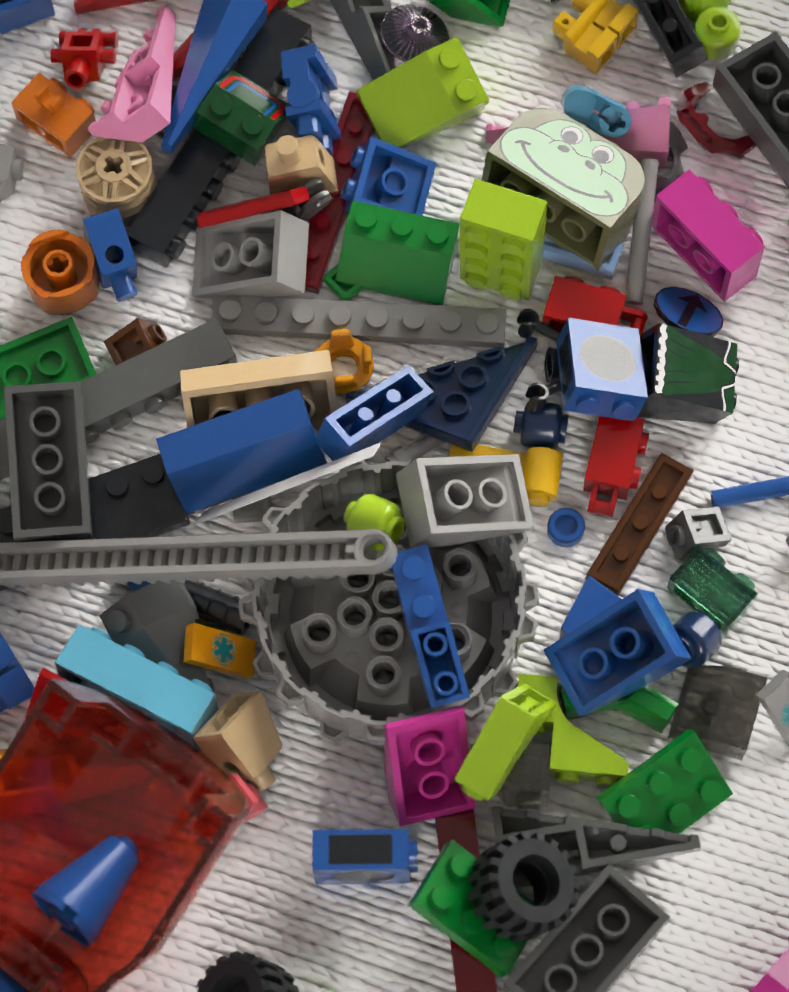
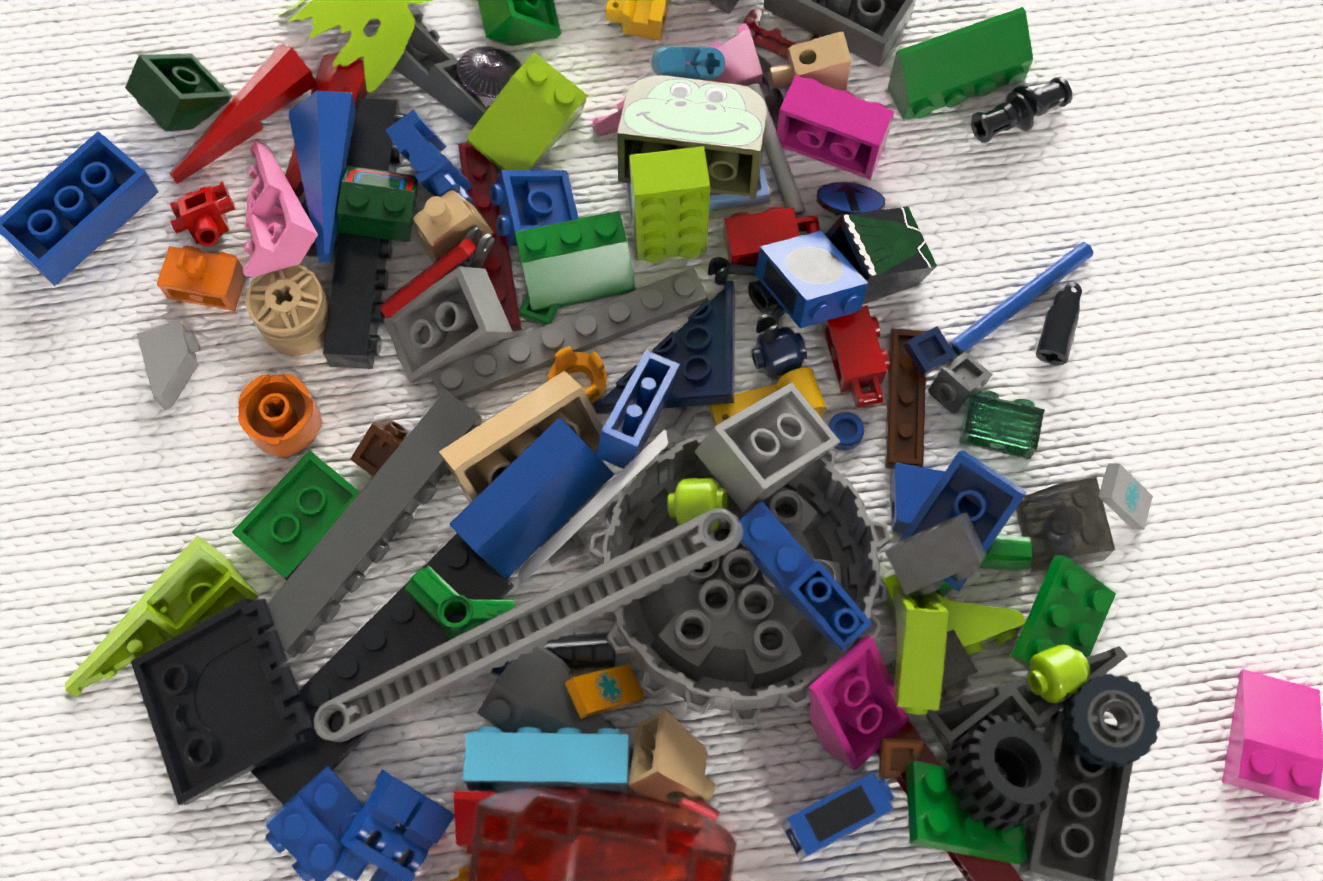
camera: 30 degrees left, 0 degrees up
dark grey brick [4,381,93,542] -> none
blue torso [83,208,138,302] -> none
dark blue head [672,611,722,668] -> none
none -> green piece [405,566,516,639]
none -> tan torso [769,31,852,91]
none -> dark orange tile [879,738,923,780]
none -> flat silver brick [885,512,987,597]
none -> dark blue plate [903,326,956,377]
none -> lime head [1027,645,1091,703]
none -> black wheel [1062,674,1160,768]

